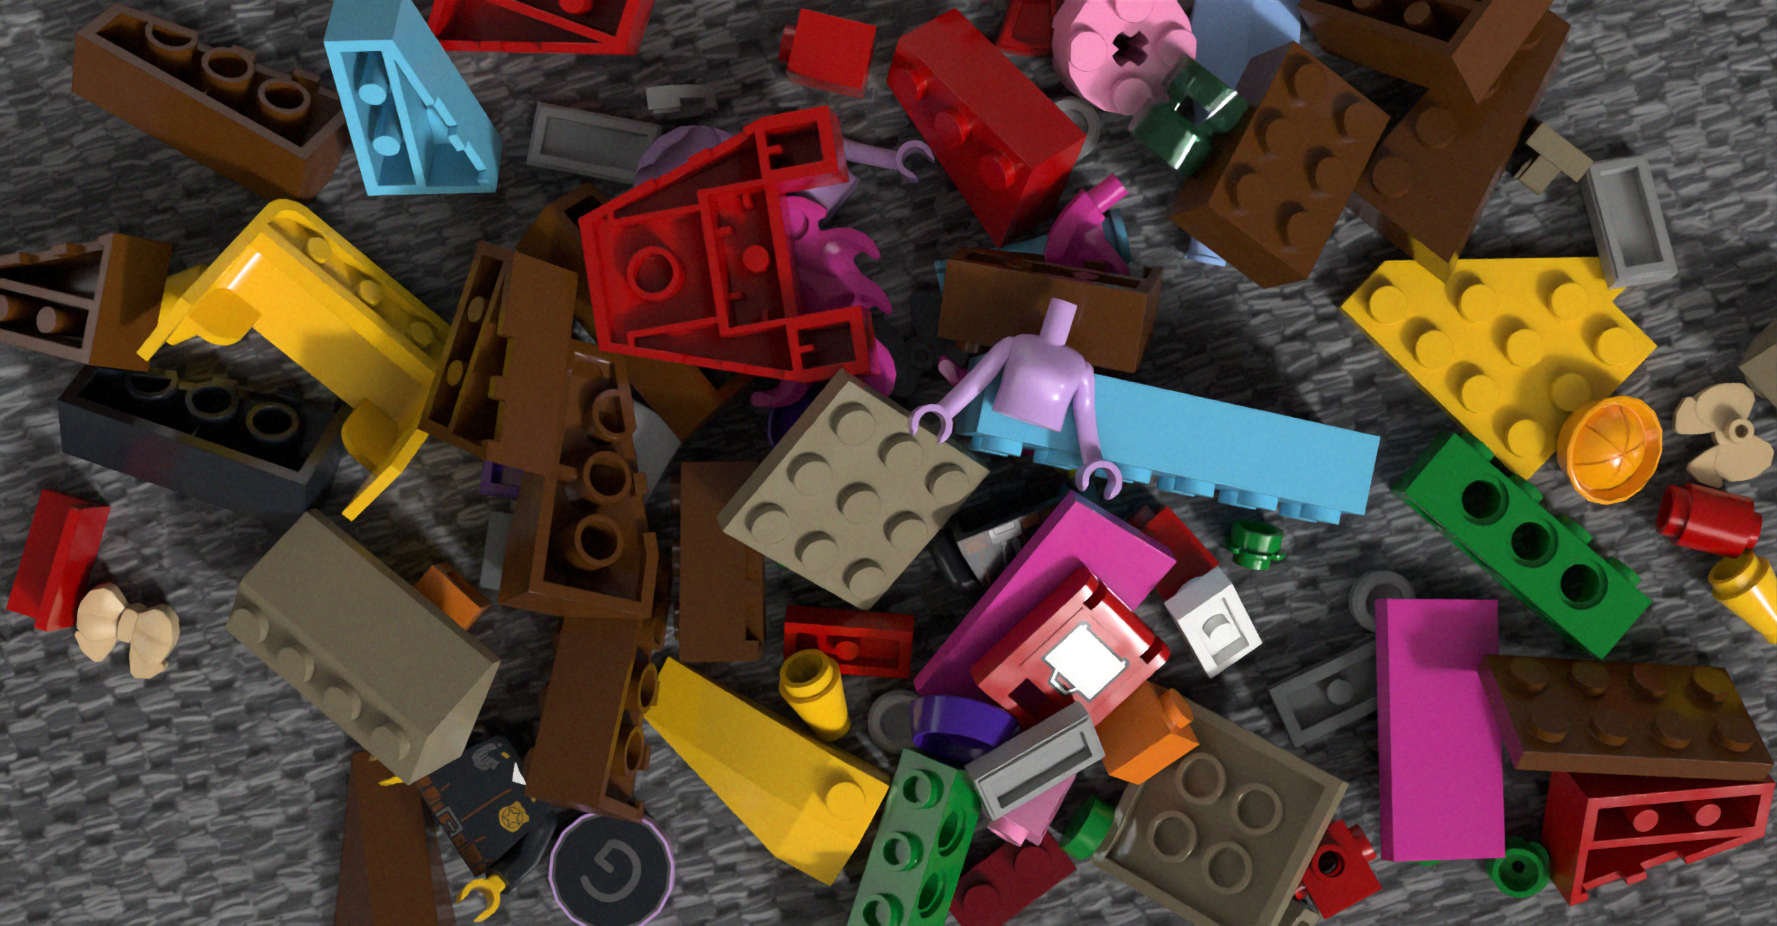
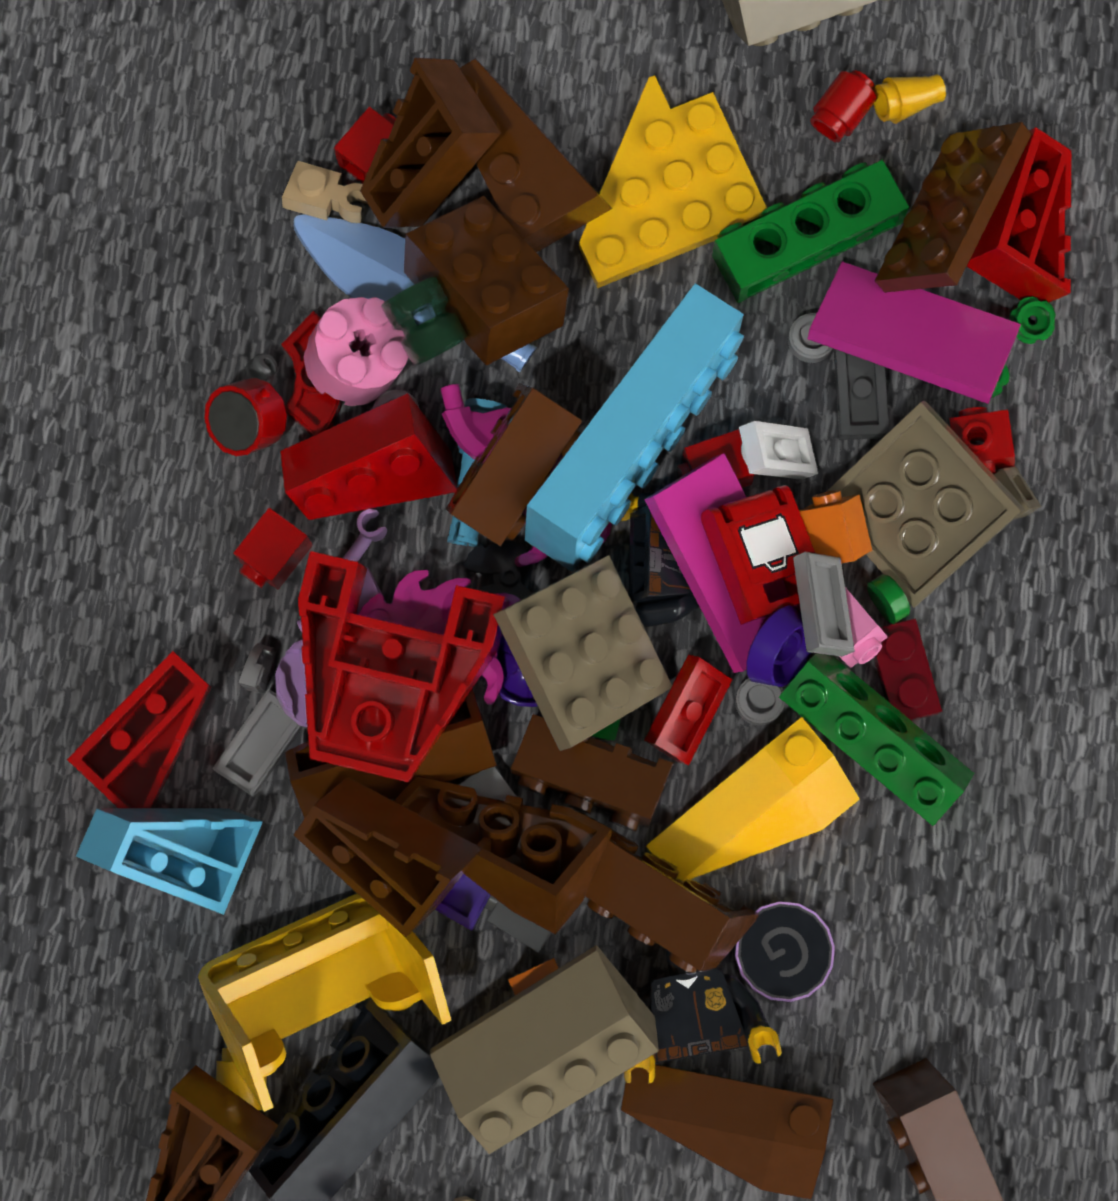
camera: 65 degrees left, 10 degrees down
reddish brown wedge [71,2,351,206] -> none
yellow cone [779,649,851,742] -> none
lavender piece [907,298,1123,500] -> none
green plate [1223,519,1286,570] -> none
dark tan tile [1513,119,1594,195] -> none
light orange hat [1556,395,1662,505] -> none
light grey tile [1579,153,1678,290] -> none
tan piece [1672,383,1774,488] -> none

